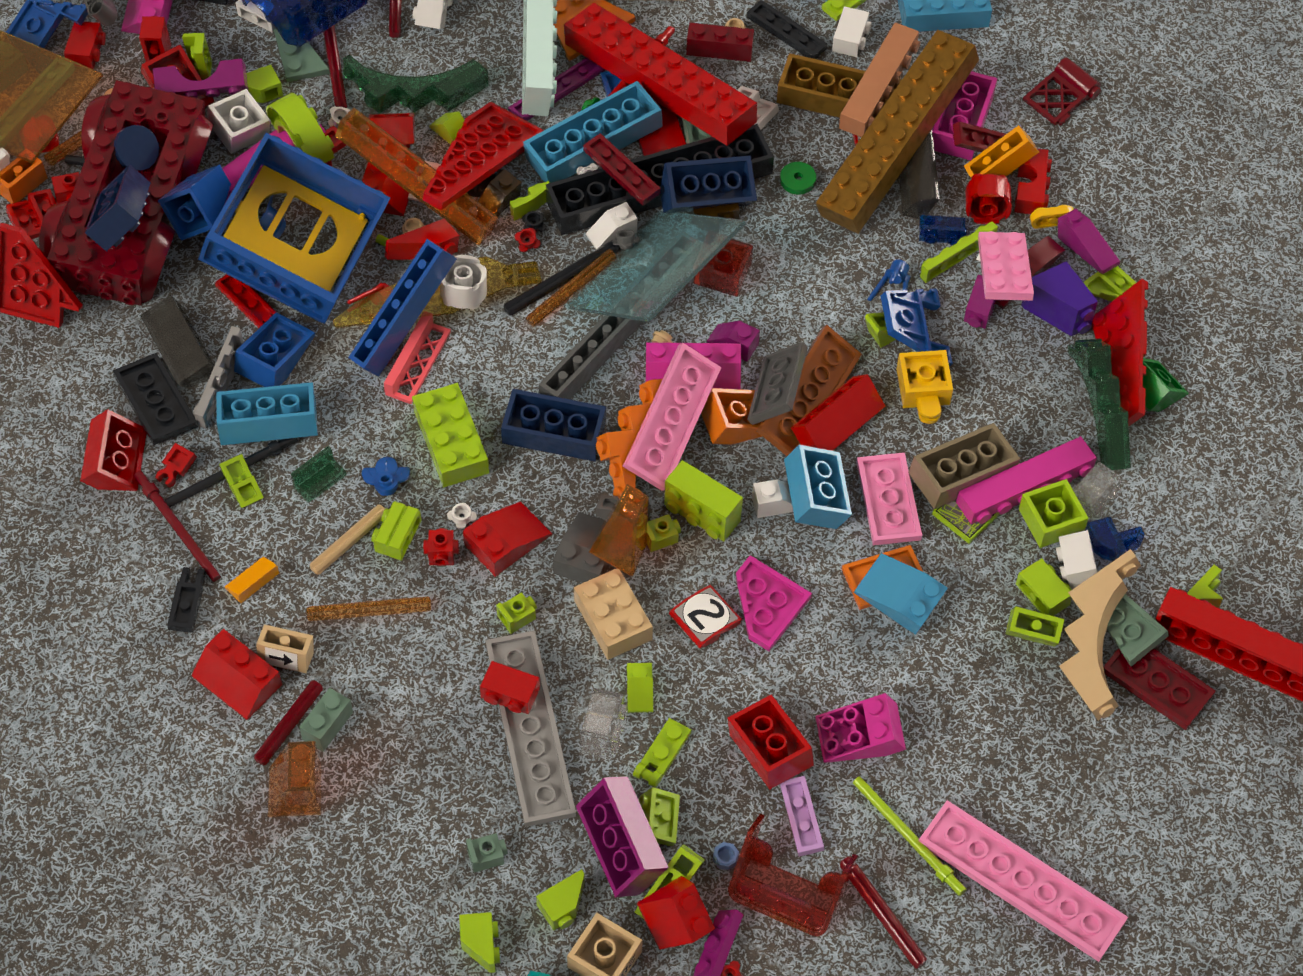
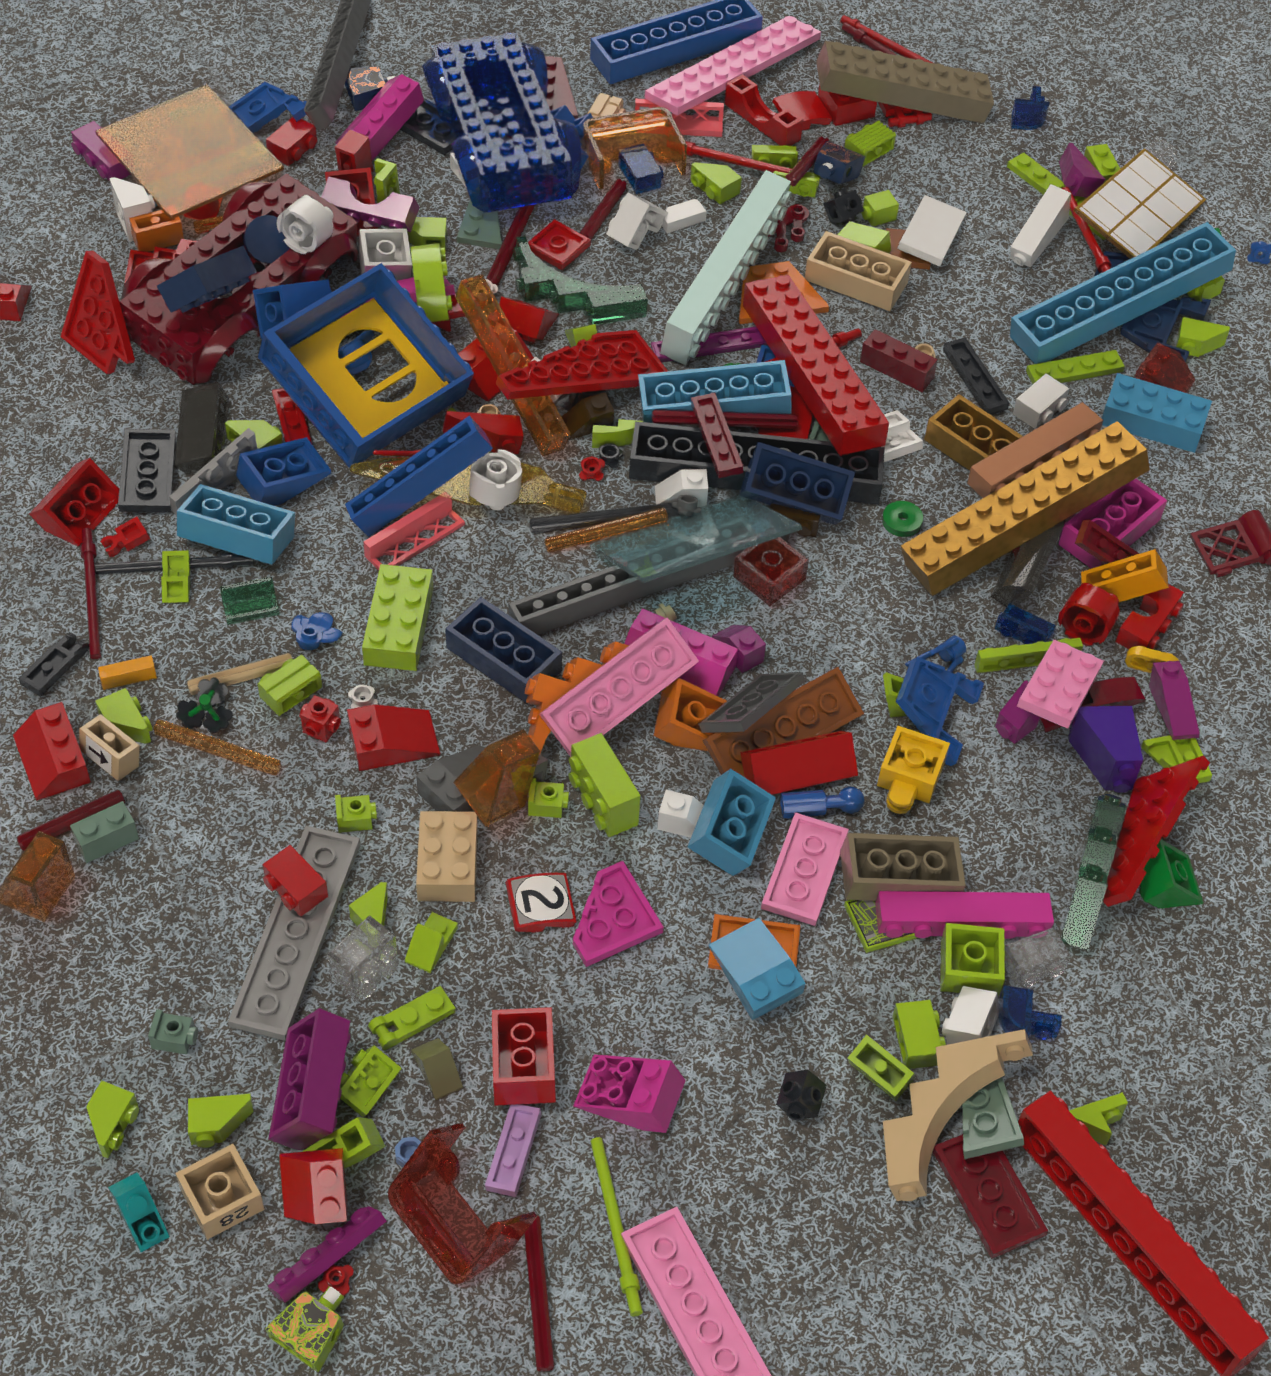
camera: 25 degrees right, 5 degrees down
none -> lime slope [95,688,153,744]
none -> black plant [176,677,233,734]
none -> lime slope [225,420,283,449]
none -> white brick [277,195,334,254]
none -> lime slope [349,882,388,946]
none -> olive slope [411,1038,463,1101]
none -> red plate [526,219,591,270]
none -> dark red axle [652,410,798,429]
none -> black brick [776,1069,827,1121]
none -> blue piece [780,786,864,818]

